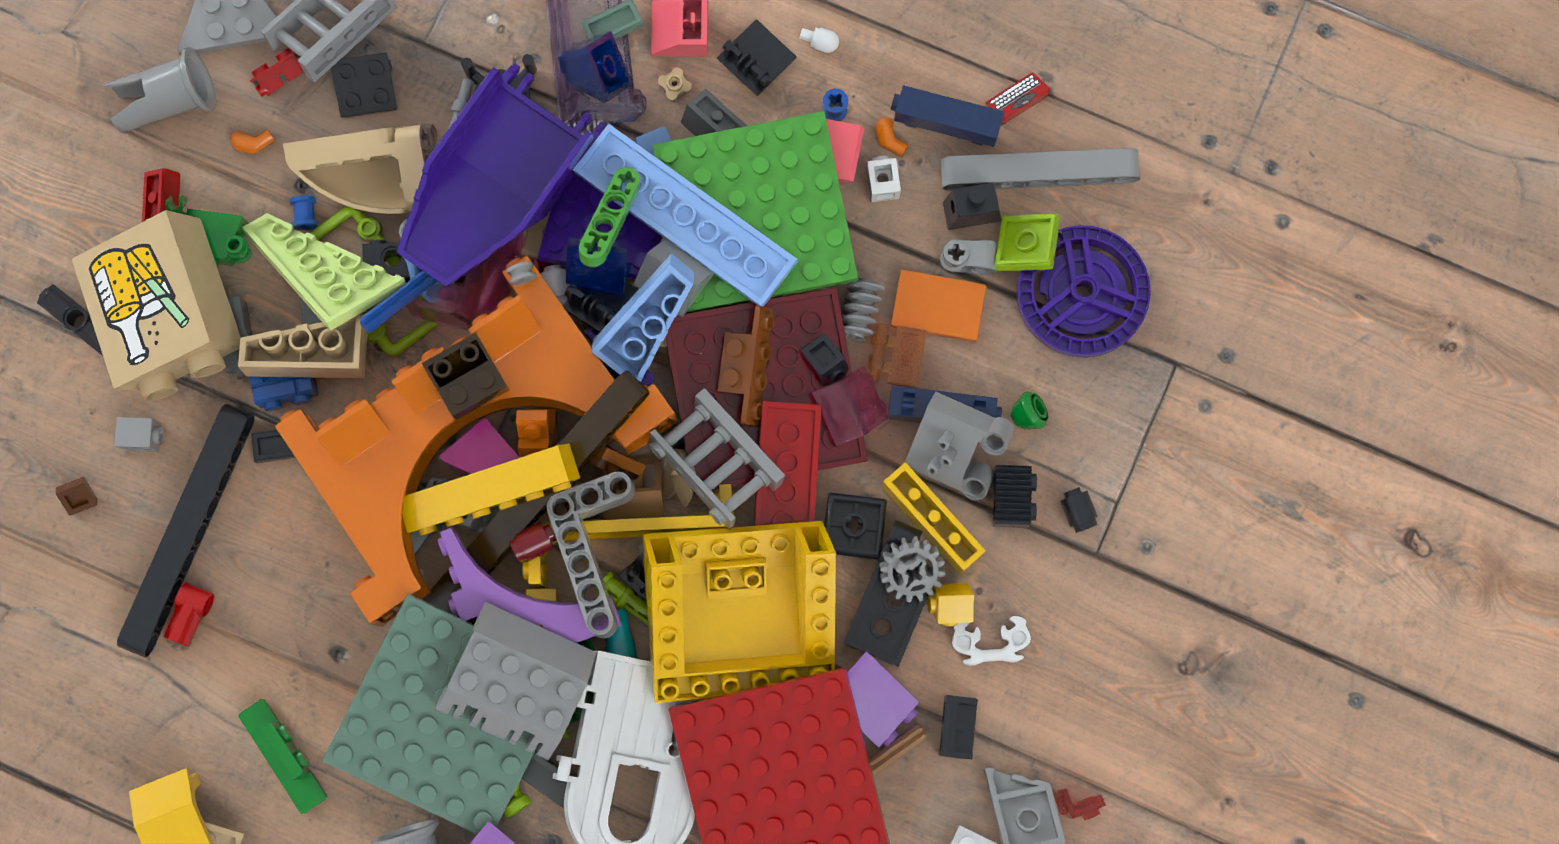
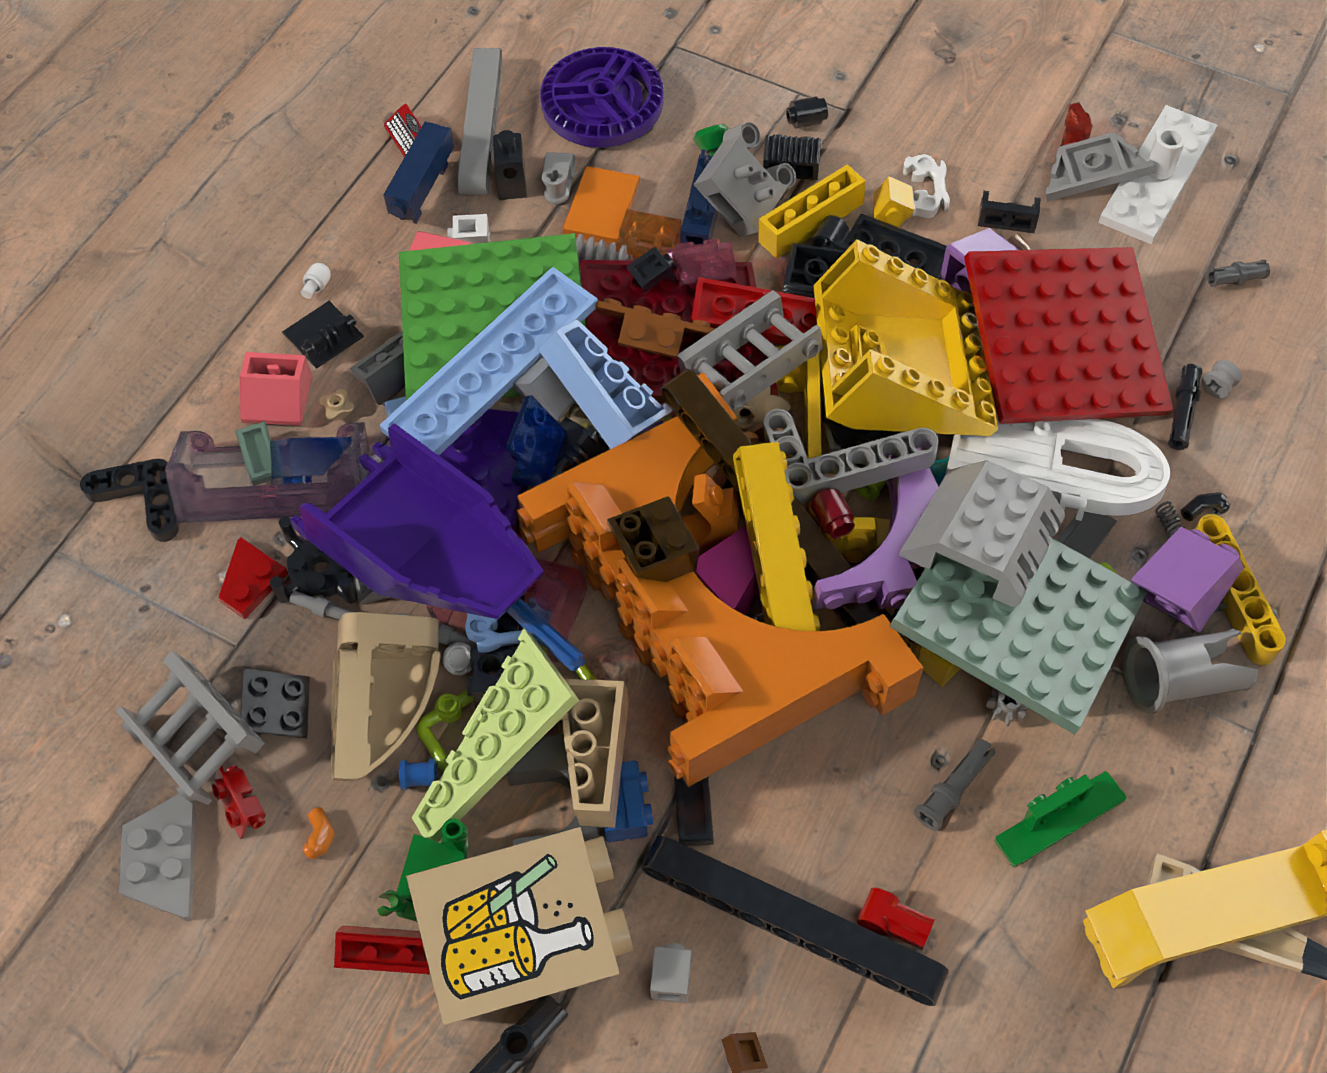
camera: 85 degrees left, 20 degrees down
light grey piece [103,47,216,134] -> none
light grey bush [506,261,537,286] -> none
bright green beam [579,167,640,267] -> none
blue bush [823,88,849,121] -> none
orange arm [875,117,909,157] -> none
light grey gear [879,536,945,602] -> none
lime tile [994,213,1060,271] -> none
none -> red wing [218,537,288,620]
none -> dark grey pin [914,739,996,831]

